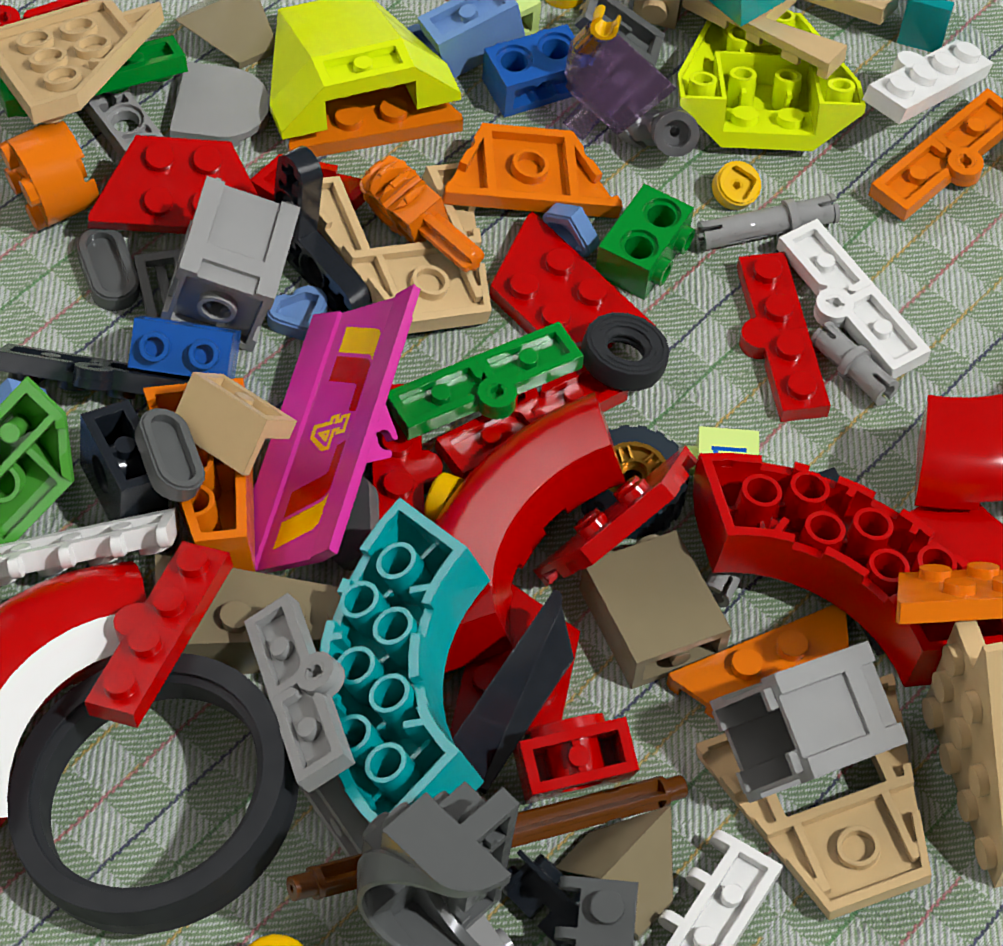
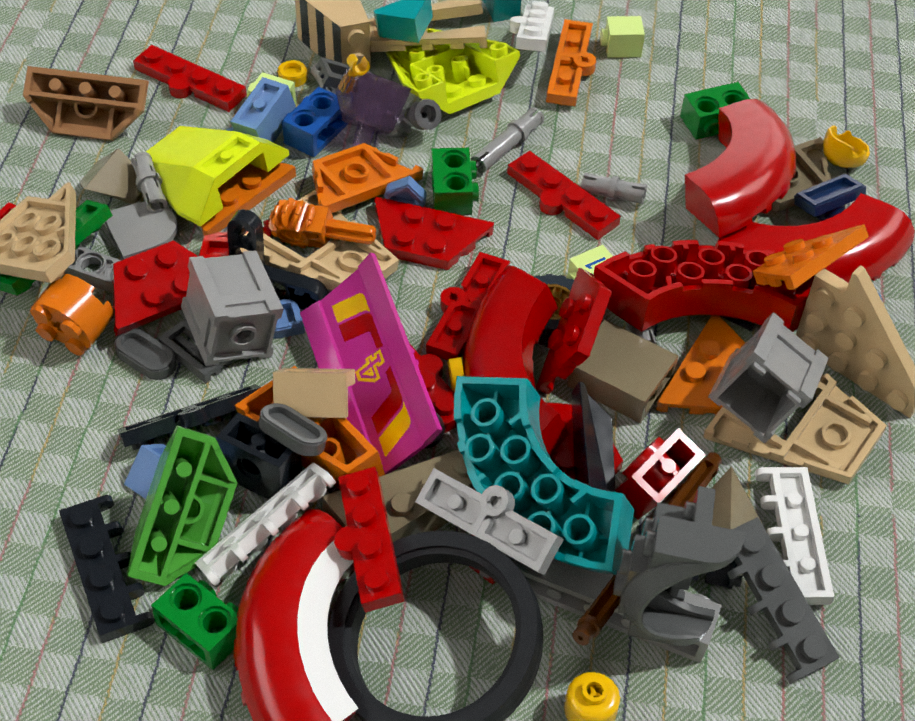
camera: 30 degrees left, 5 degrees down
blue brick [128,315,241,379] -> none
green hinge [386,322,584,440] -> none
black tyre [580,312,670,391] -> none
yellow tile [712,161,761,210] -> none
white hinge [777,219,931,379] -> none
none -> light grey pin [131,152,167,213]

